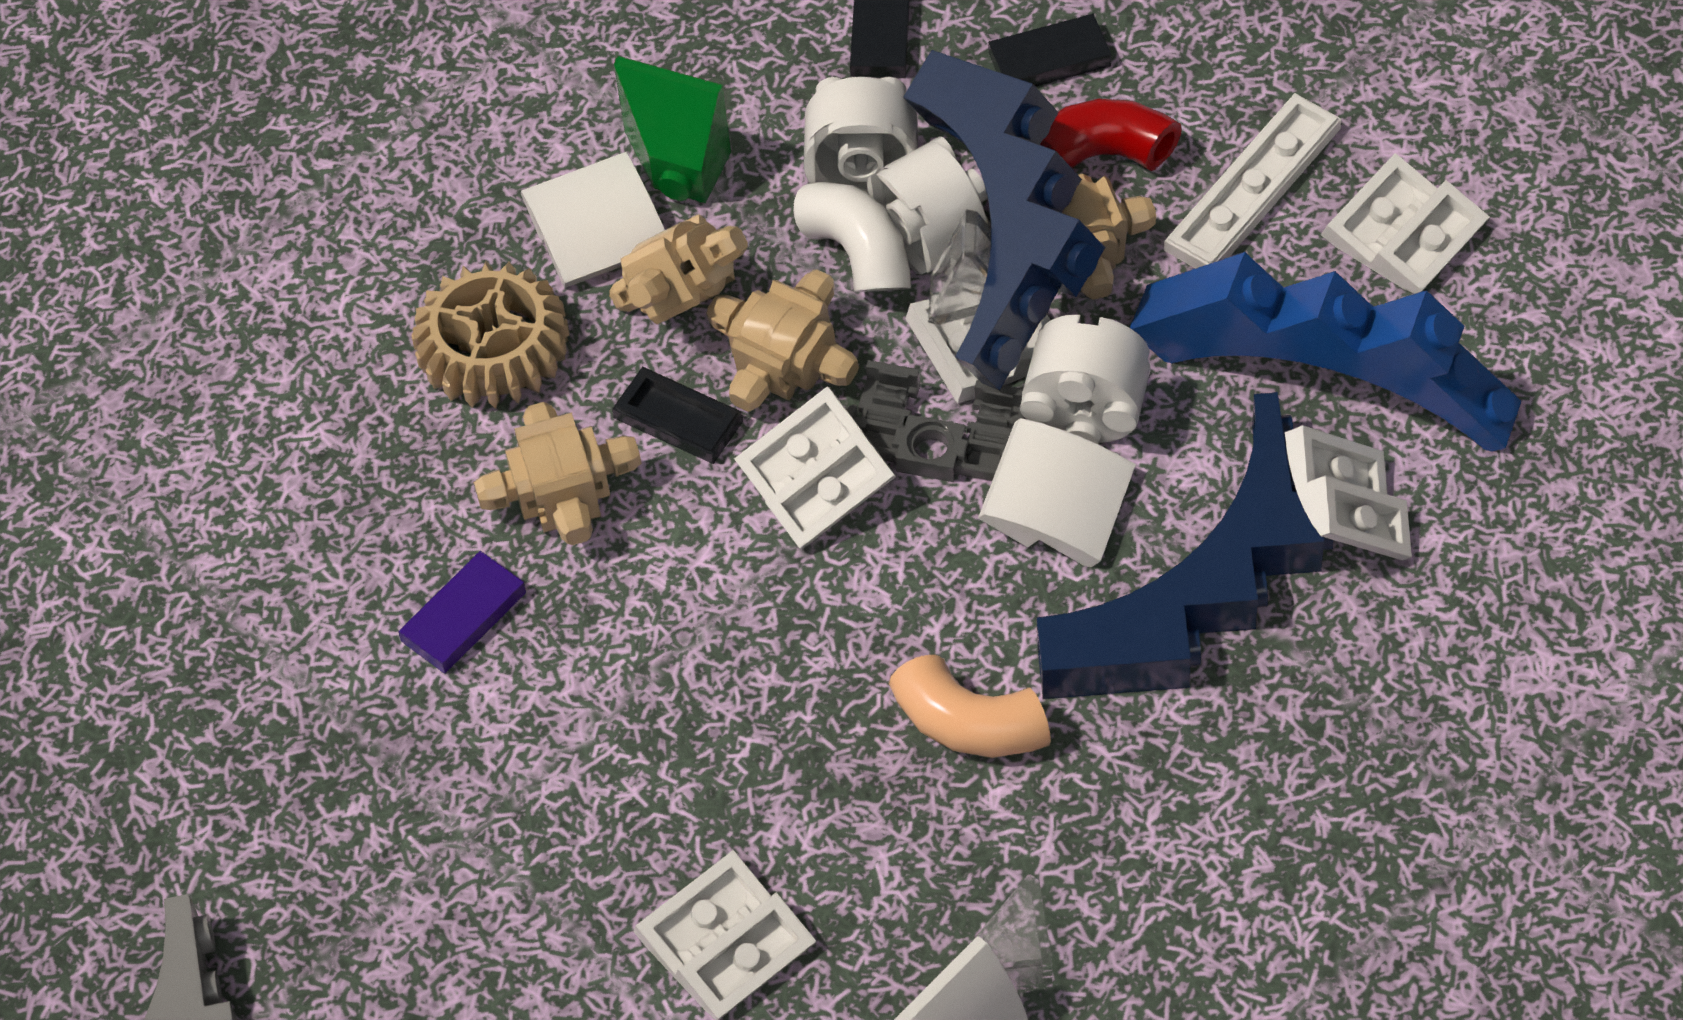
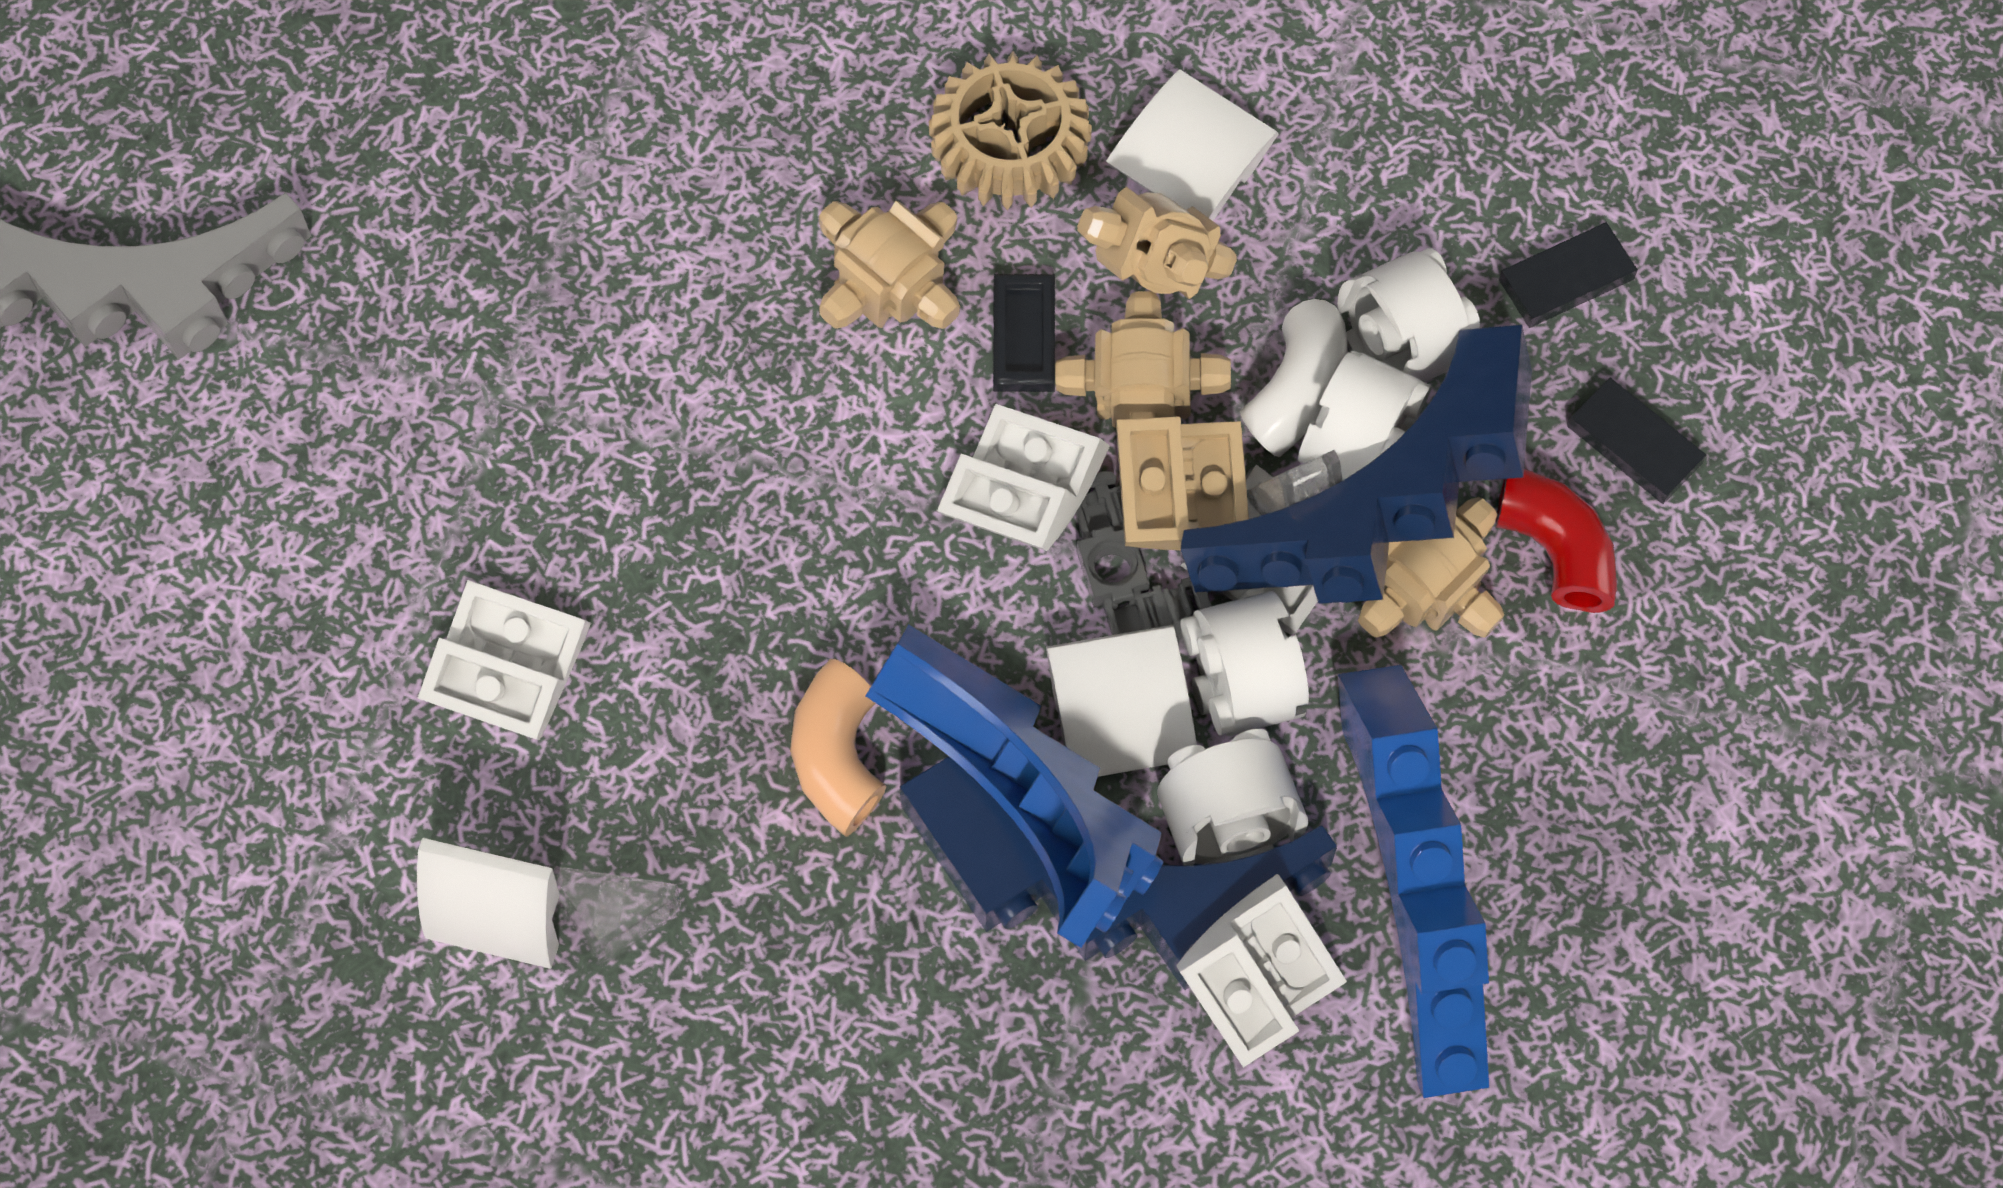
camera: 55 degrees right, 10 degrees up
dark purple tile [398,551,526,674] -> none
green slope [614,56,731,203] -> none
white tile [1164,93,1342,269] -> none
white slope [1321,153,1490,294] -> none
none -> blue arch [865,624,1163,948]
none -> tan slope [1116,417,1249,550]
none -> white brick [1157,728,1308,866]

